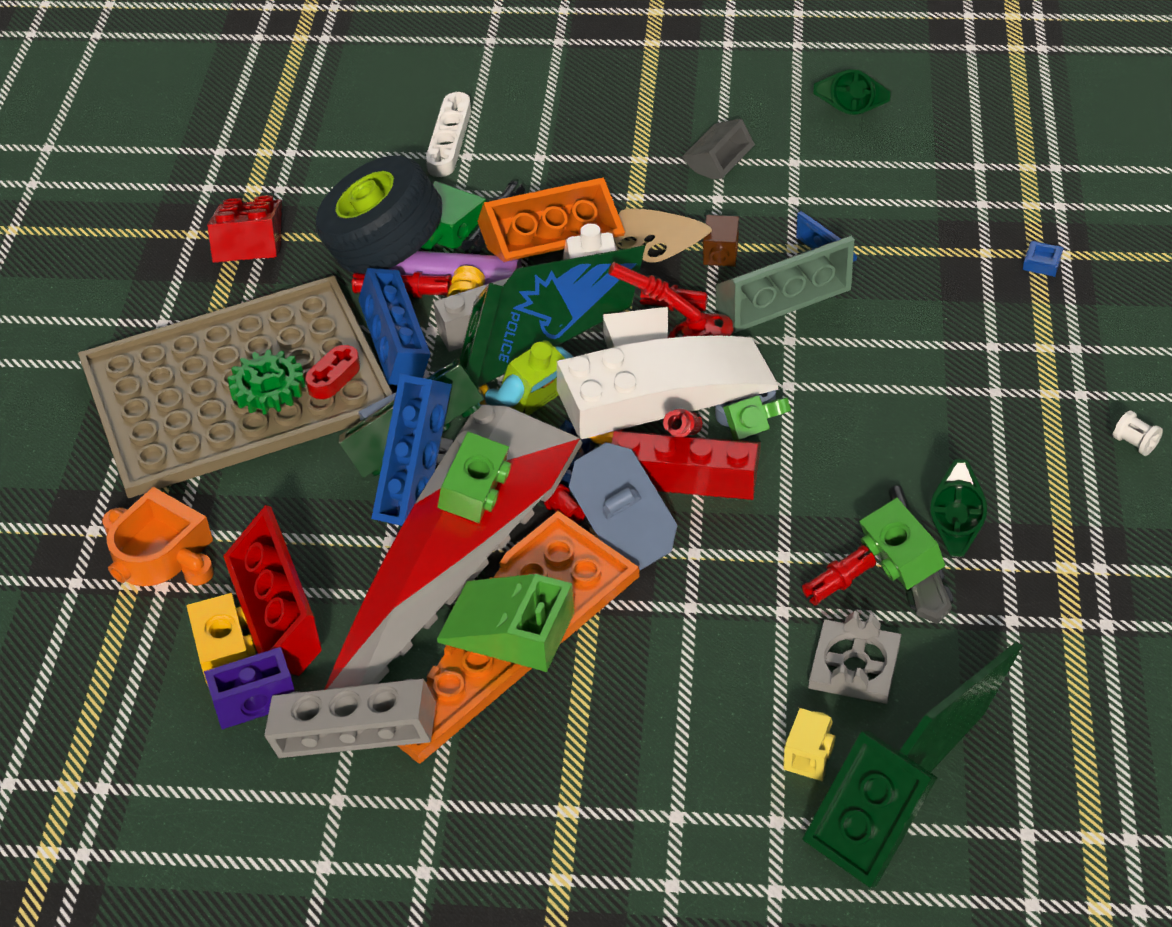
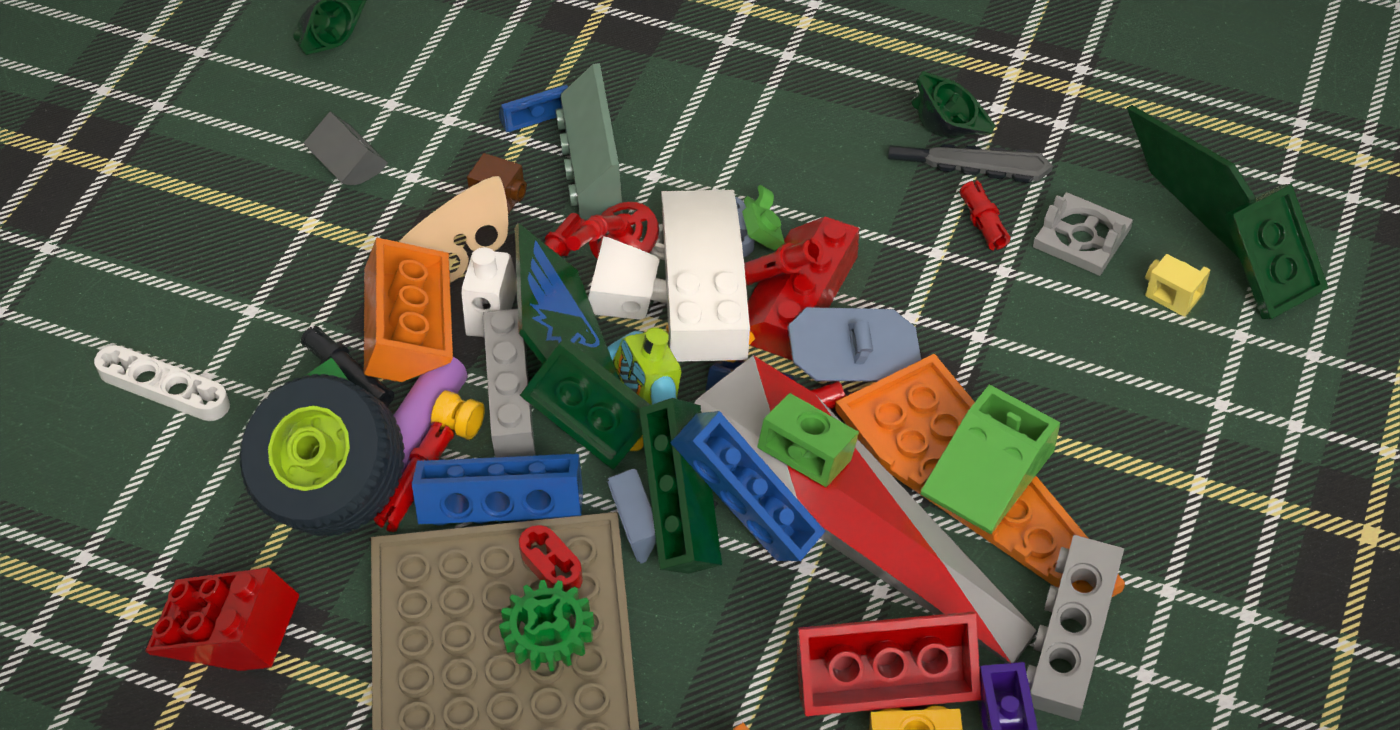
camera: 75 degrees left, 5 degrees up
bright green brick [859,498,945,590] -> none

